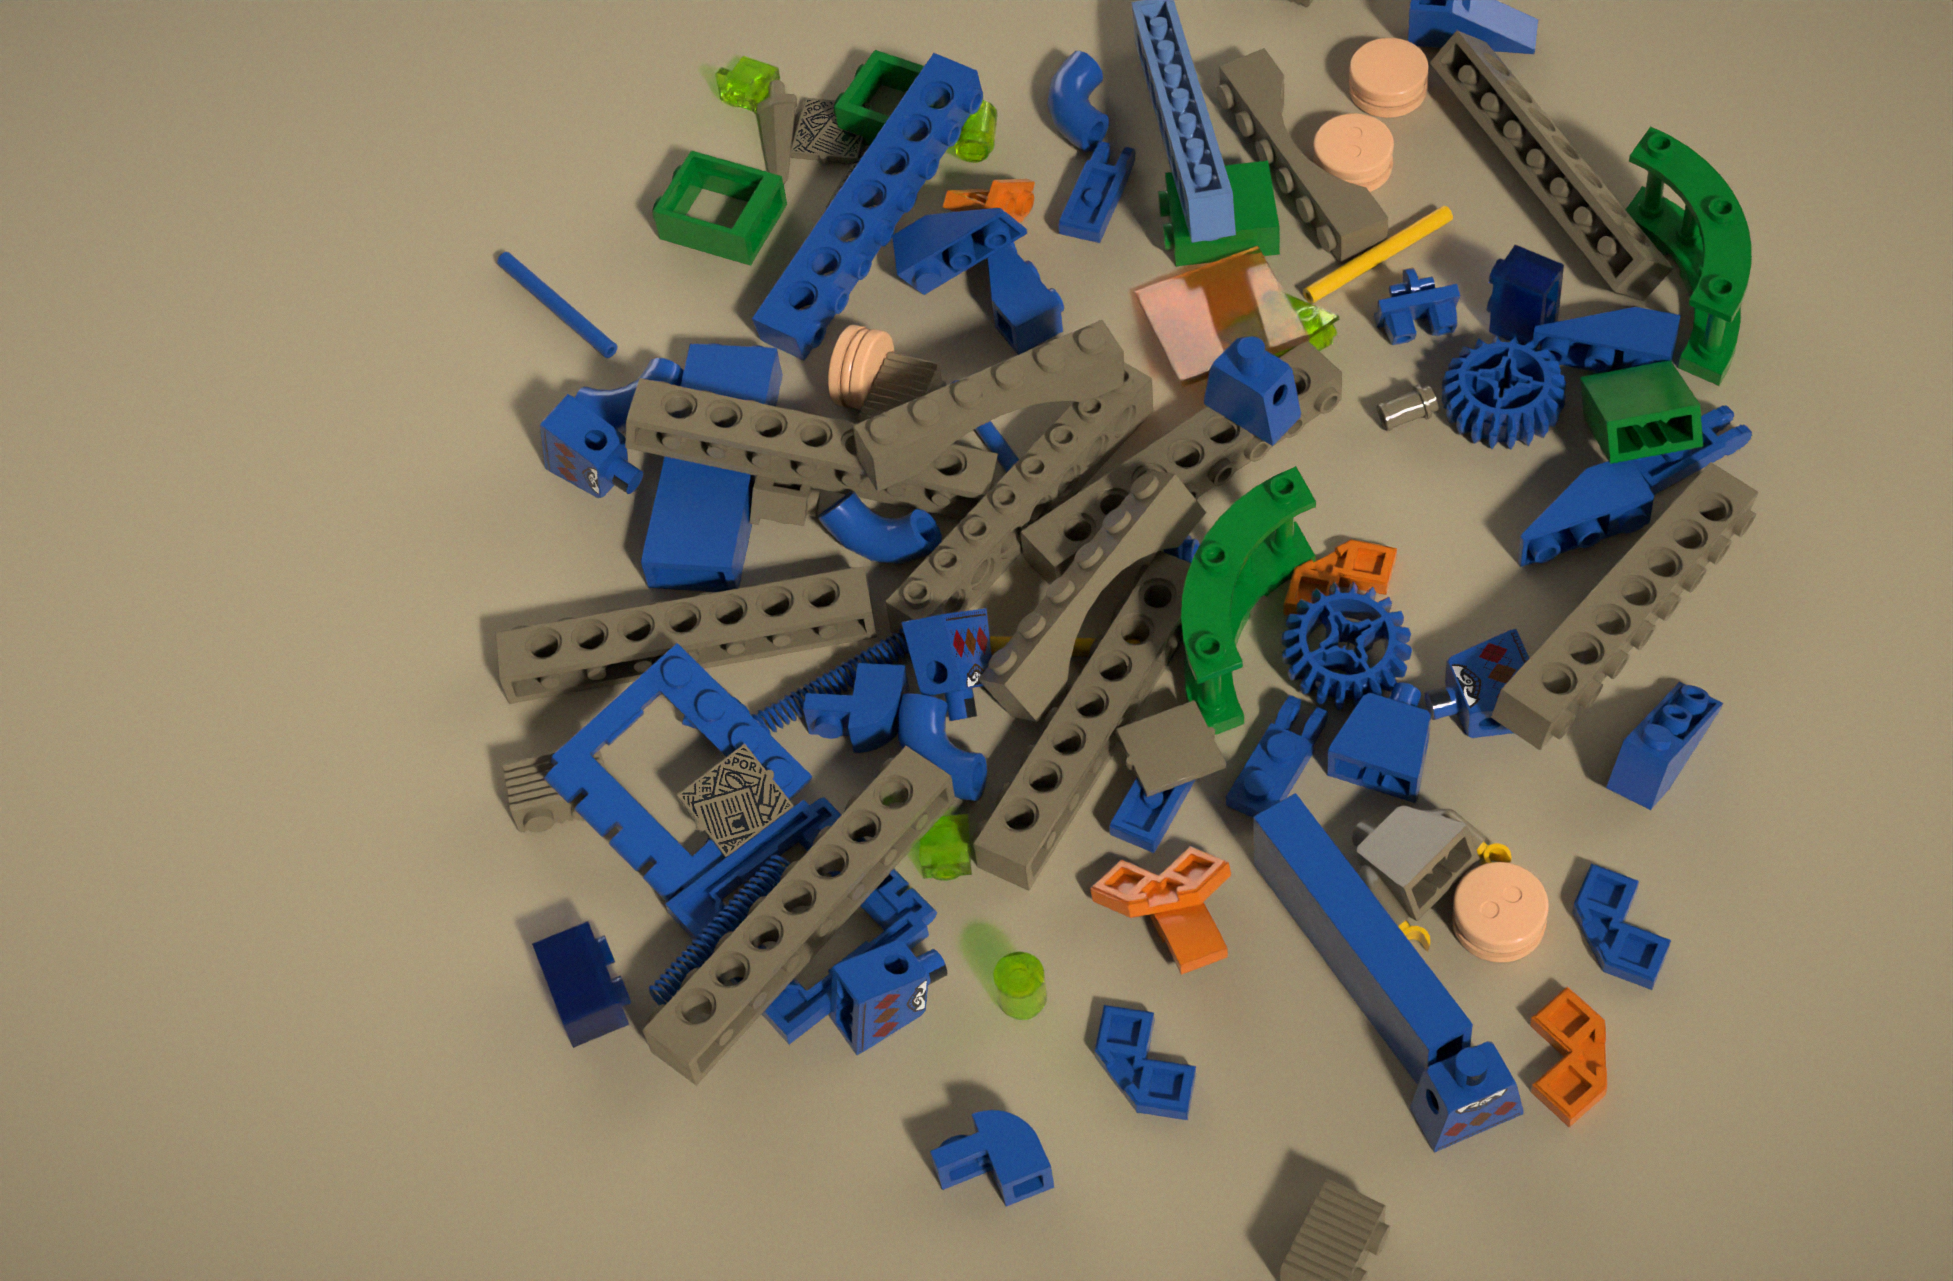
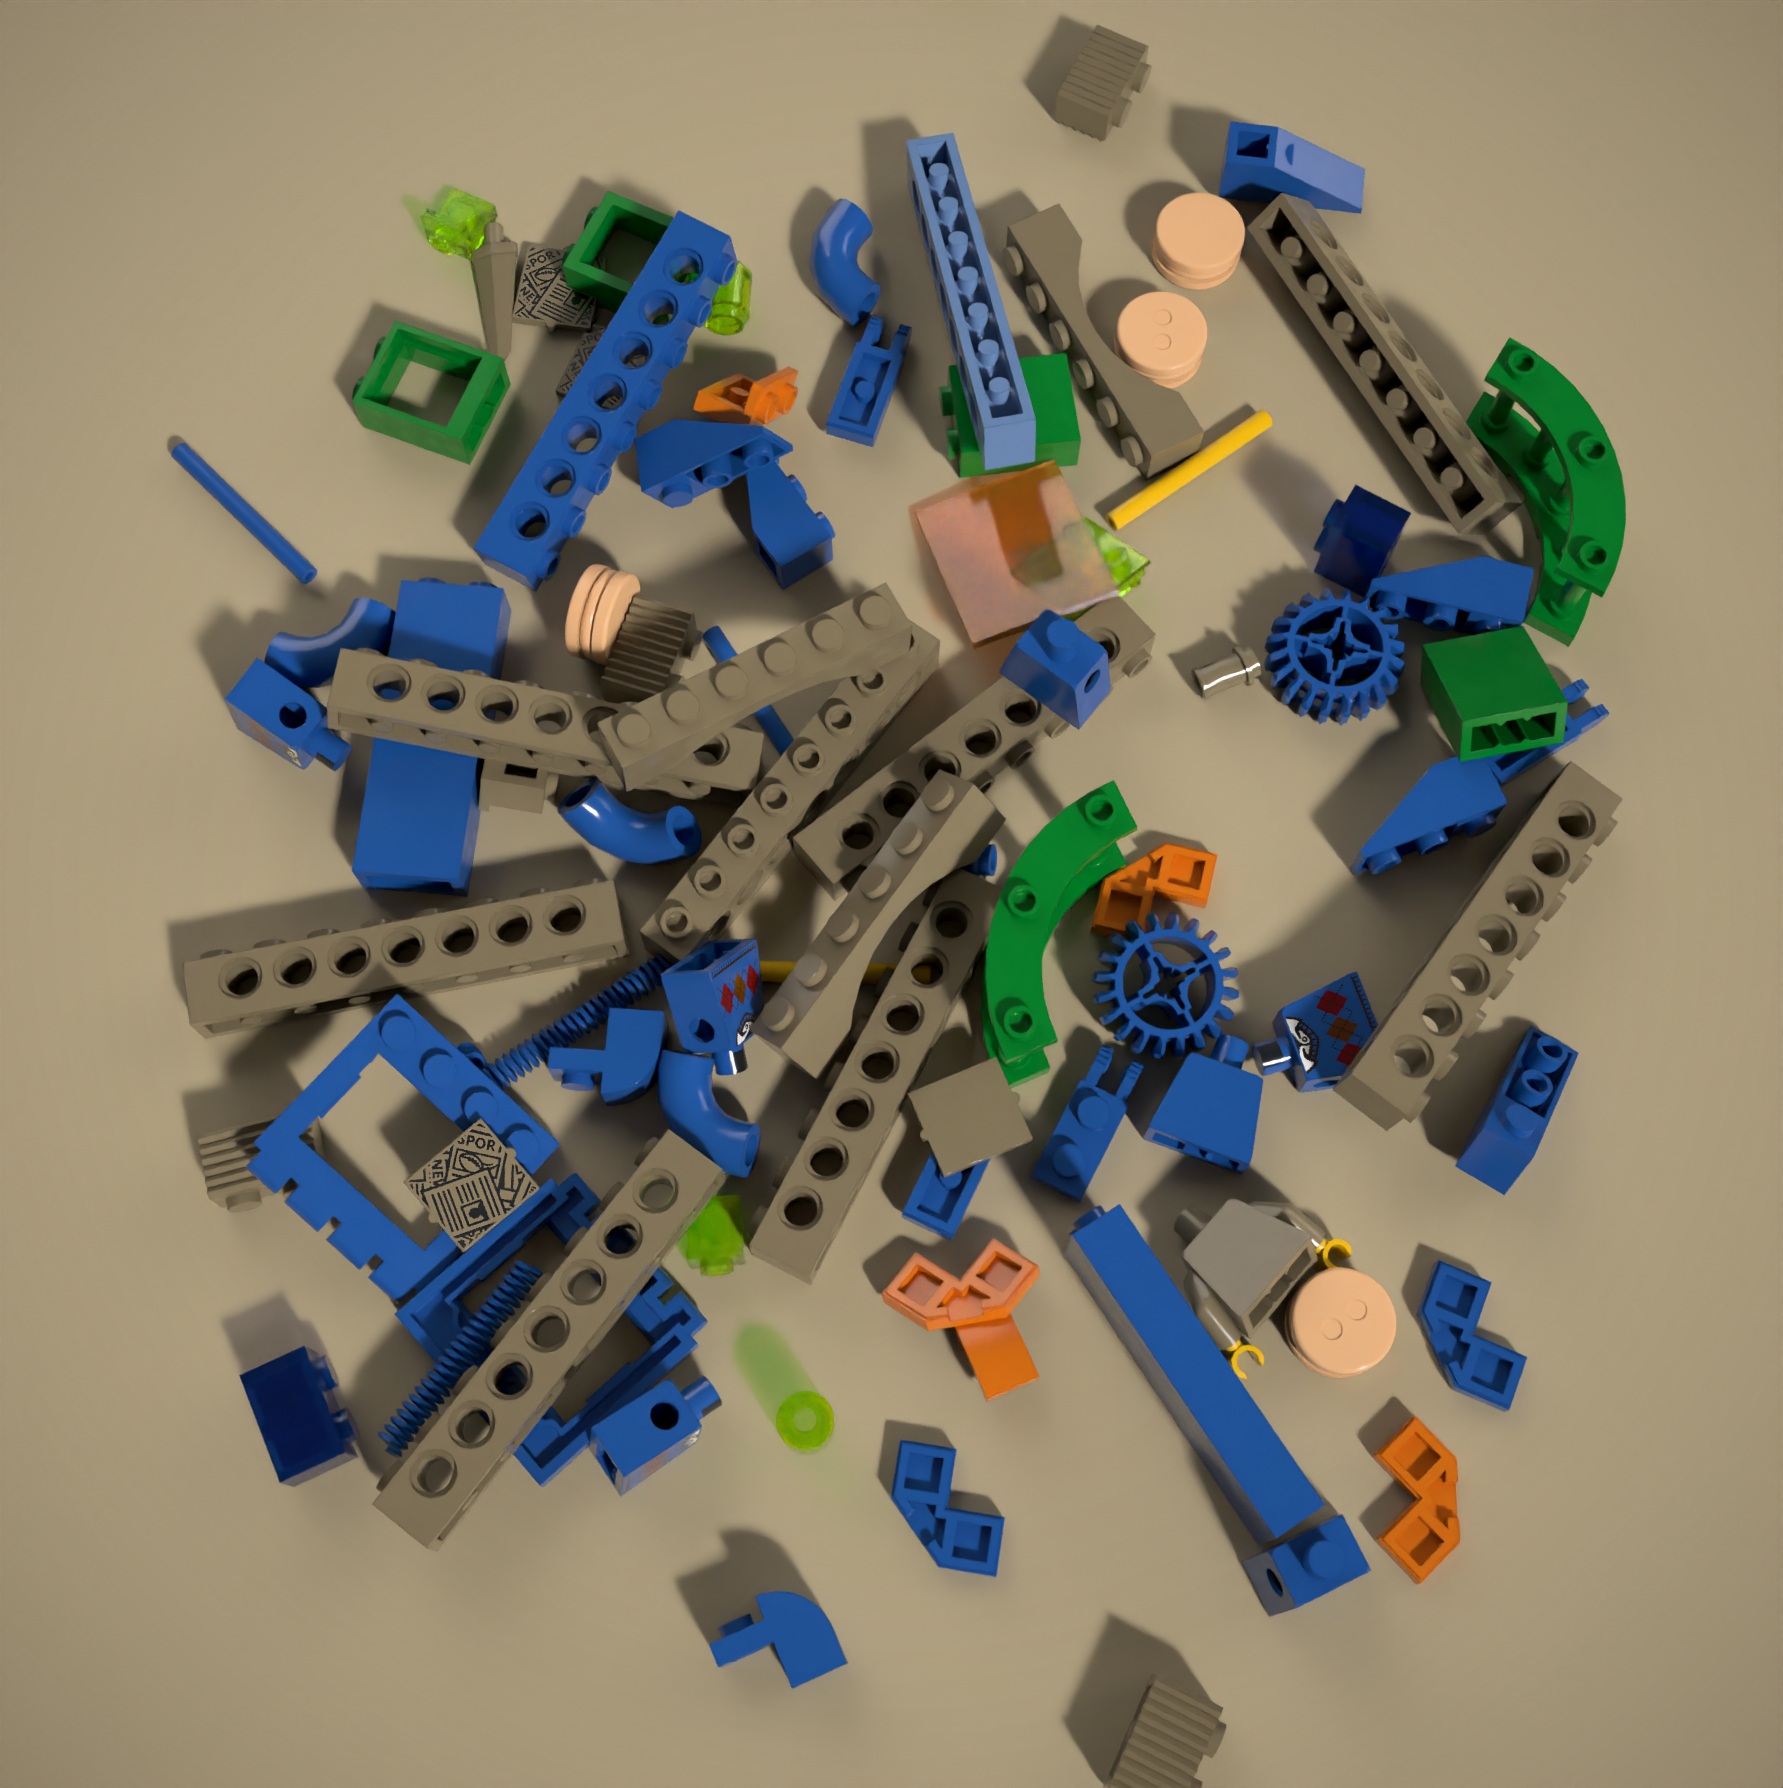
camera: 10 degrees left, 15 degrees up
blue hips [1374,267,1460,345] -> none

